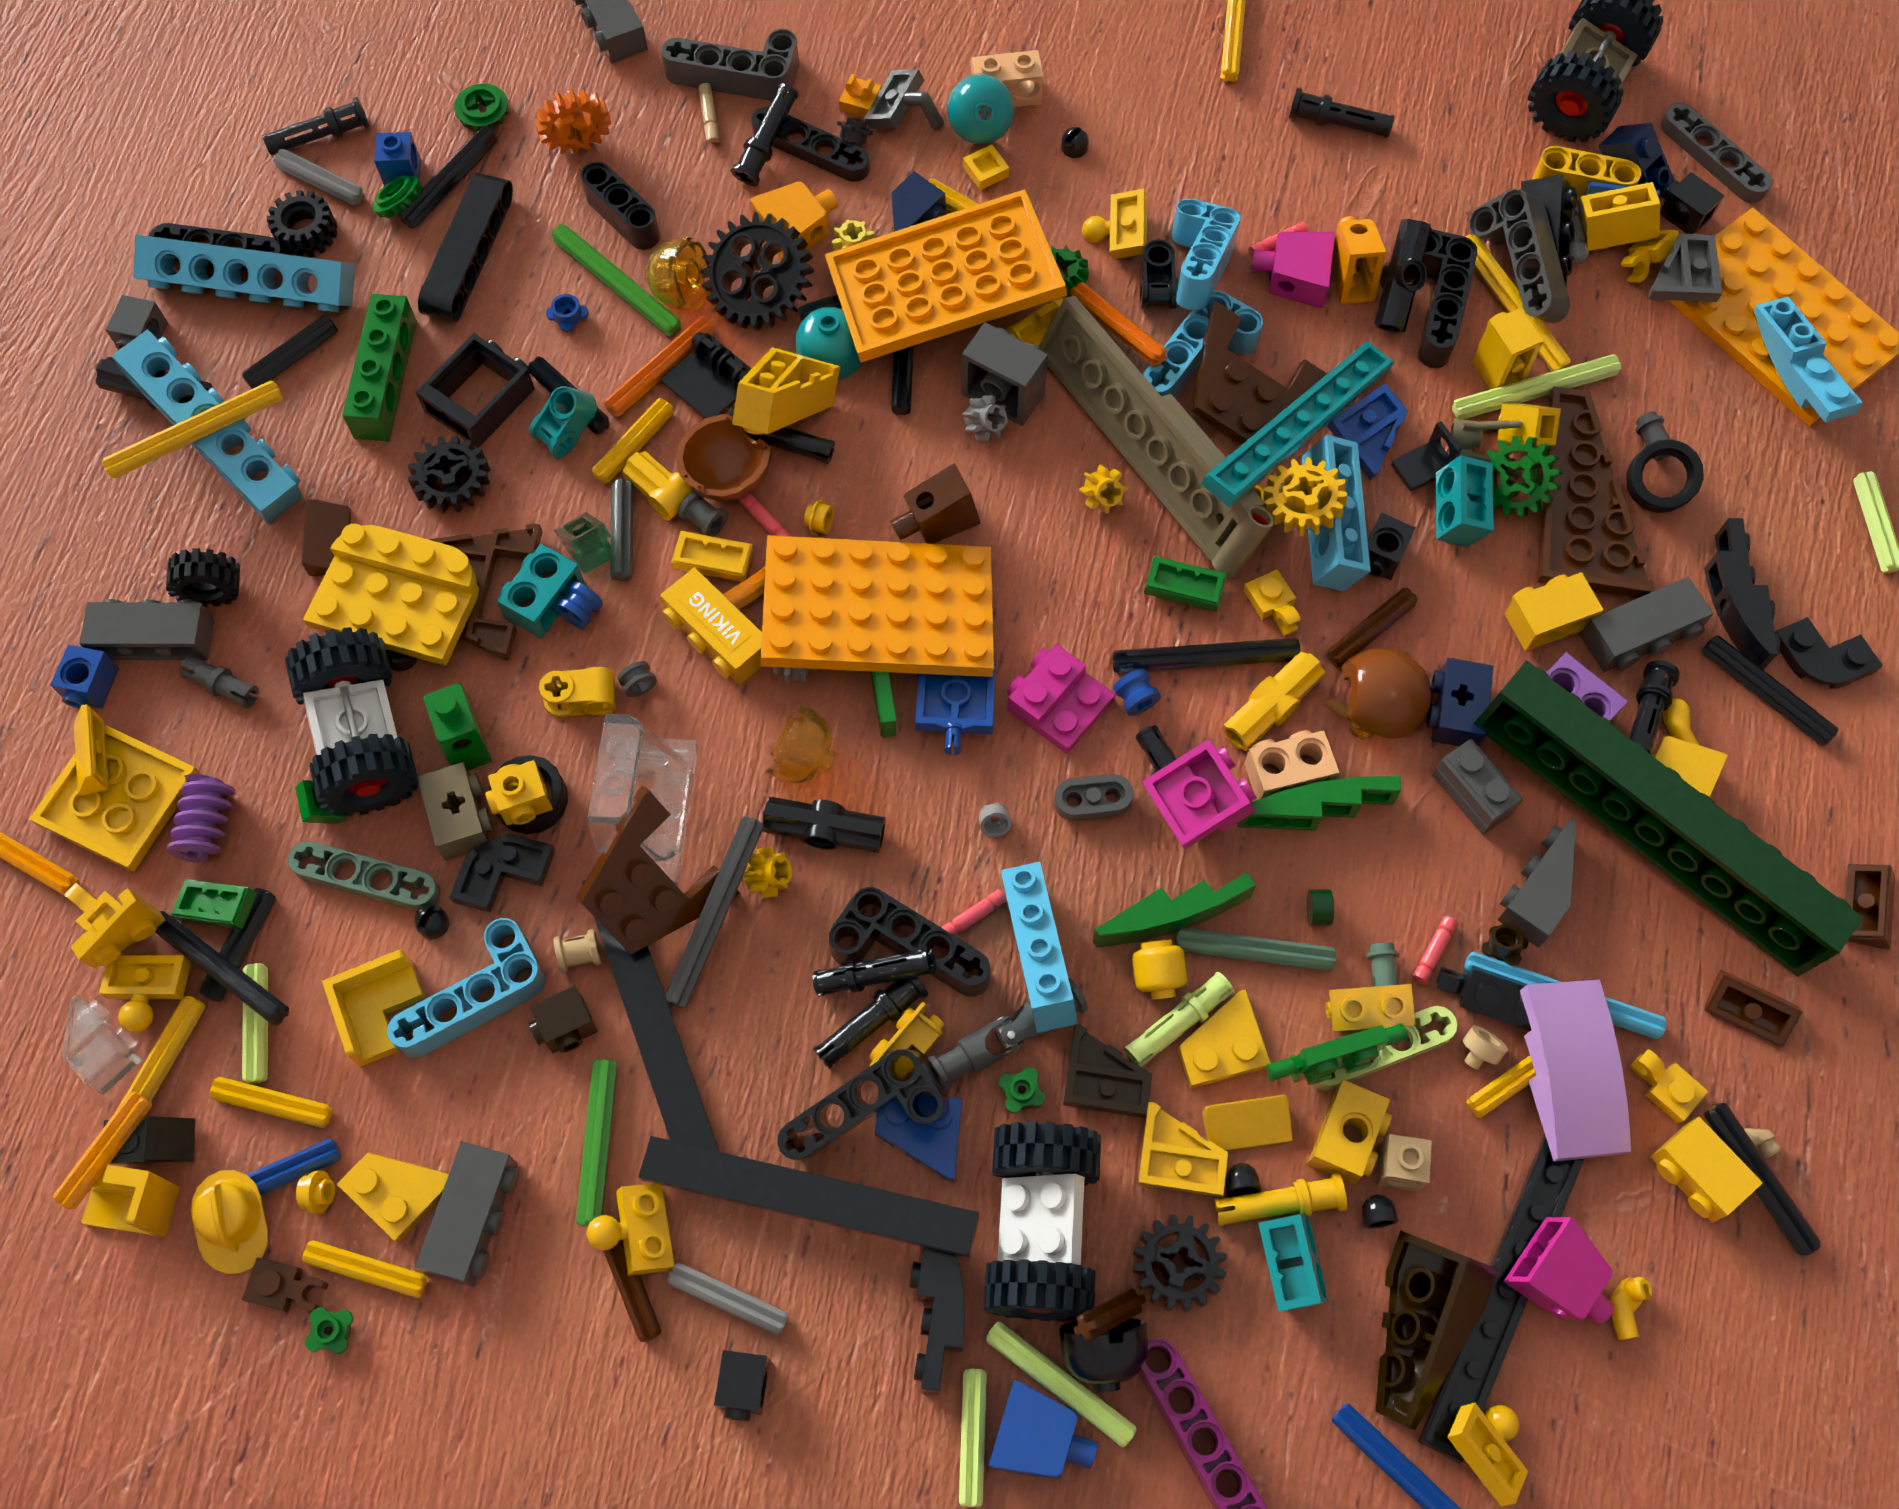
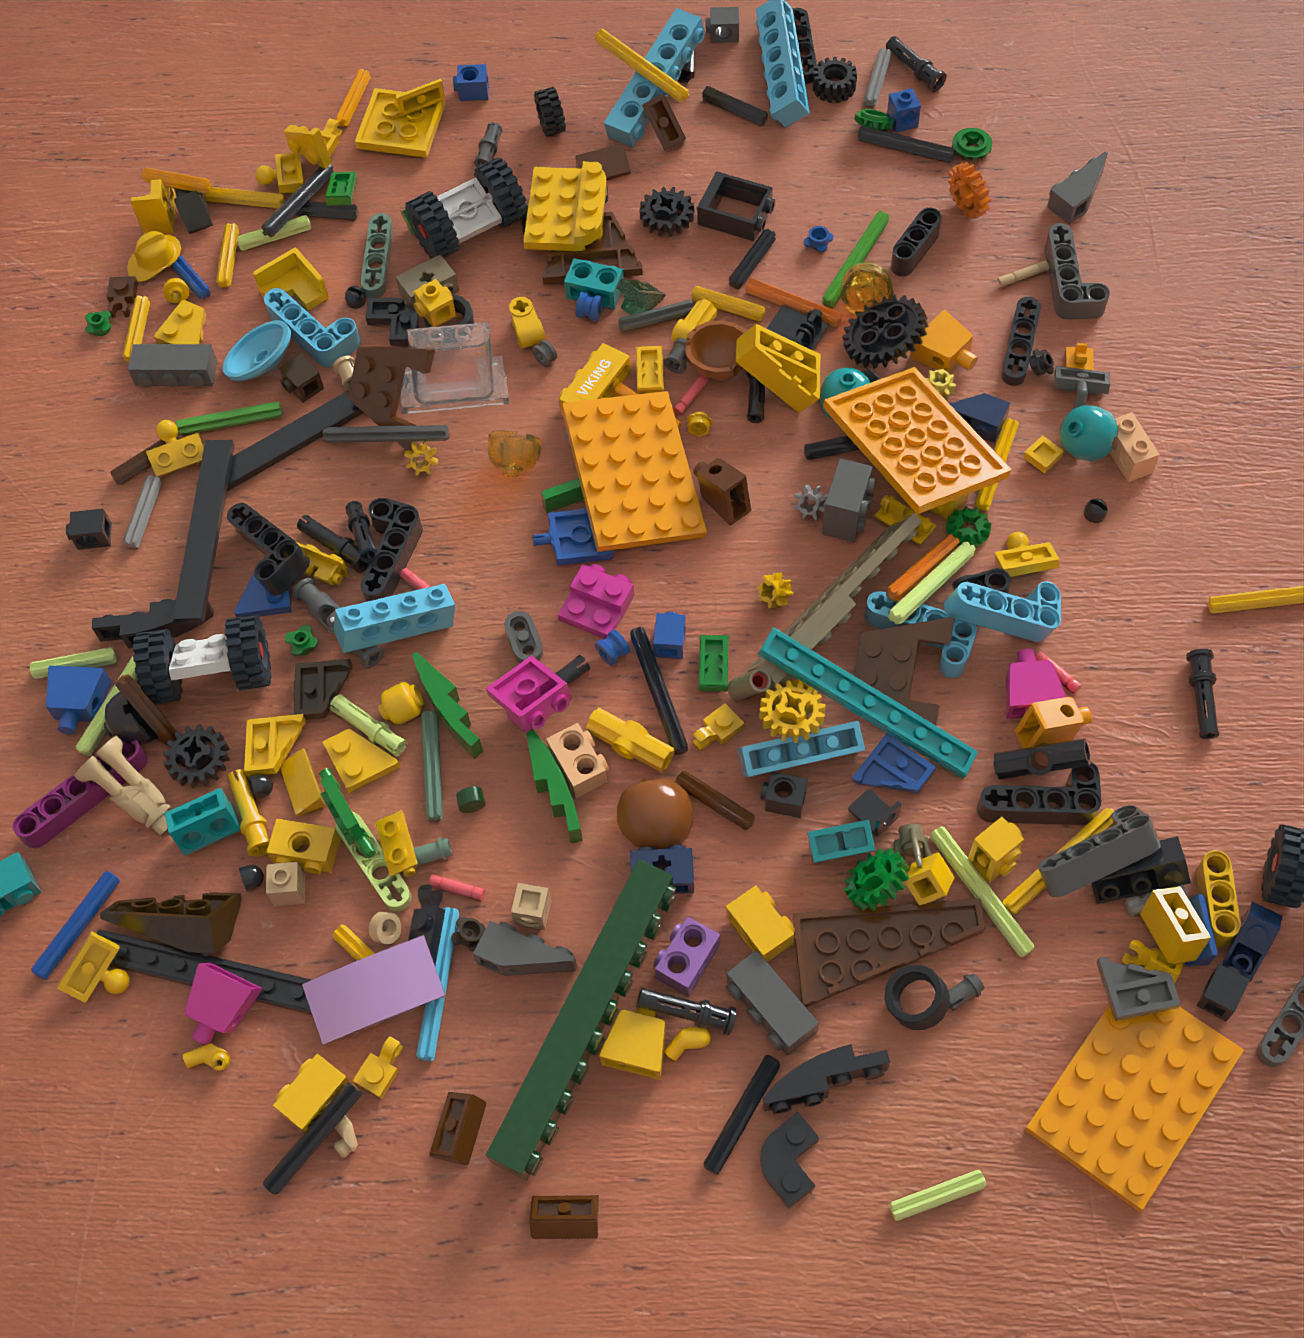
camera: 80 degrees right, 5 degrees down
clear slope [61,994,143,1095] -> none
dark grey brick [79,599,214,660] -> none
medium lavender piece [166,774,236,862] -> none
green brick [342,294,417,442] -> none
black beam [418,173,513,322] -> none
green torso [423,683,493,771] -> none
teal piece [529,386,597,458] -> none
black pin [730,83,799,186] -> none
black piece [763,797,886,853] -> none
light grey hinge [979,802,1012,837] -> none
dark grey brick [1432,739,1523,835] -> none
medium azure slope [1754,297,1863,423] -> none
none -> tan piece [73,736,171,835]
none -> medium azure dish [223,320,291,381]
none -> tan brick [511,883,552,930]
none -> reddish brown slope [642,93,686,151]
none -> blue brick [653,612,686,659]
none -> yellowish green axle [888,542,975,625]

